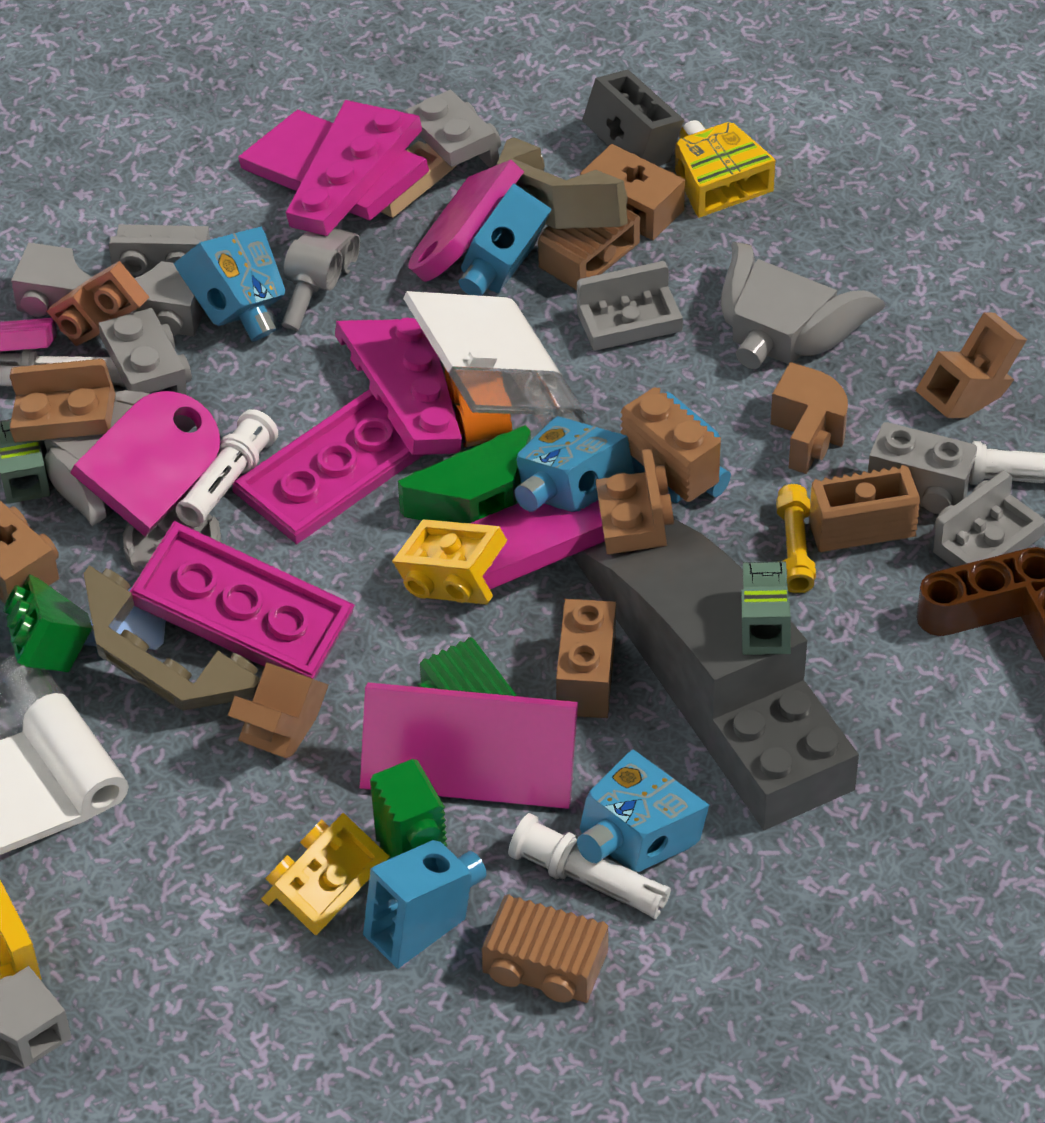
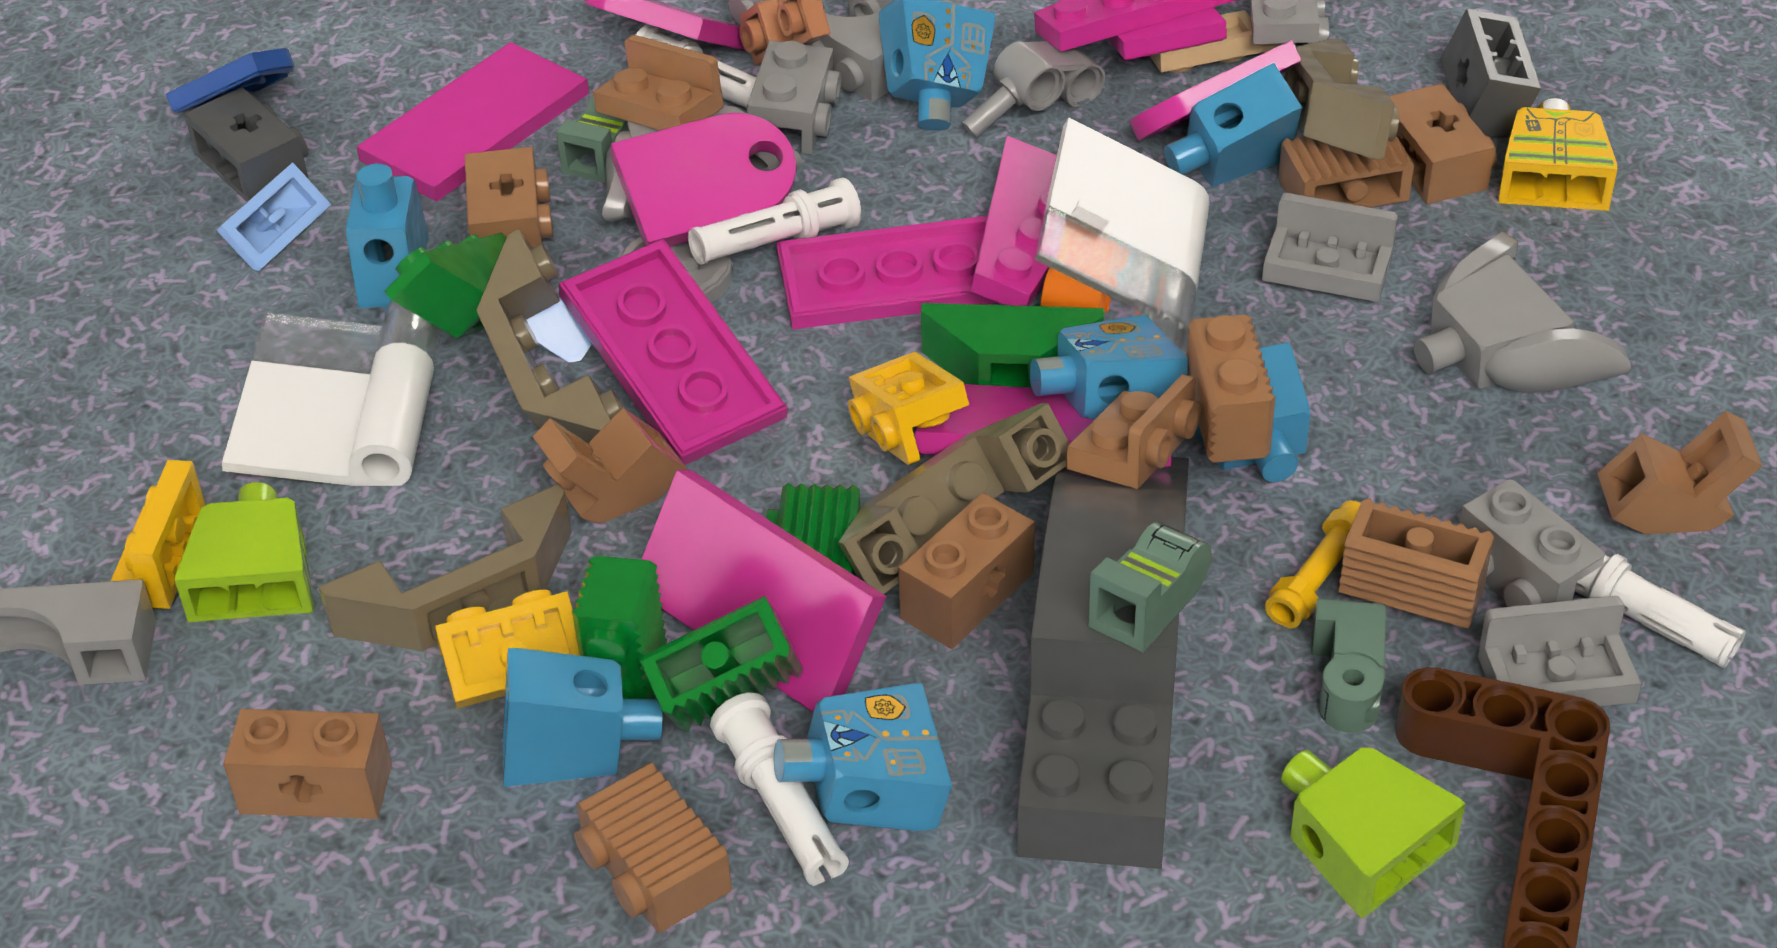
camera: 35 degrees right, 5 degrees down
medium nougat brick [770,362,848,474] -> none
none -> lime torso [175,482,314,622]
none -> medium nougat brick [223,709,392,819]
none -> dark tan slope [319,484,572,651]
none -> green brick [639,596,803,733]
none -> dark tan slope [838,403,1070,594]
none -> lime torso [1281,747,1466,919]
none -> sand green leg [1312,599,1386,733]

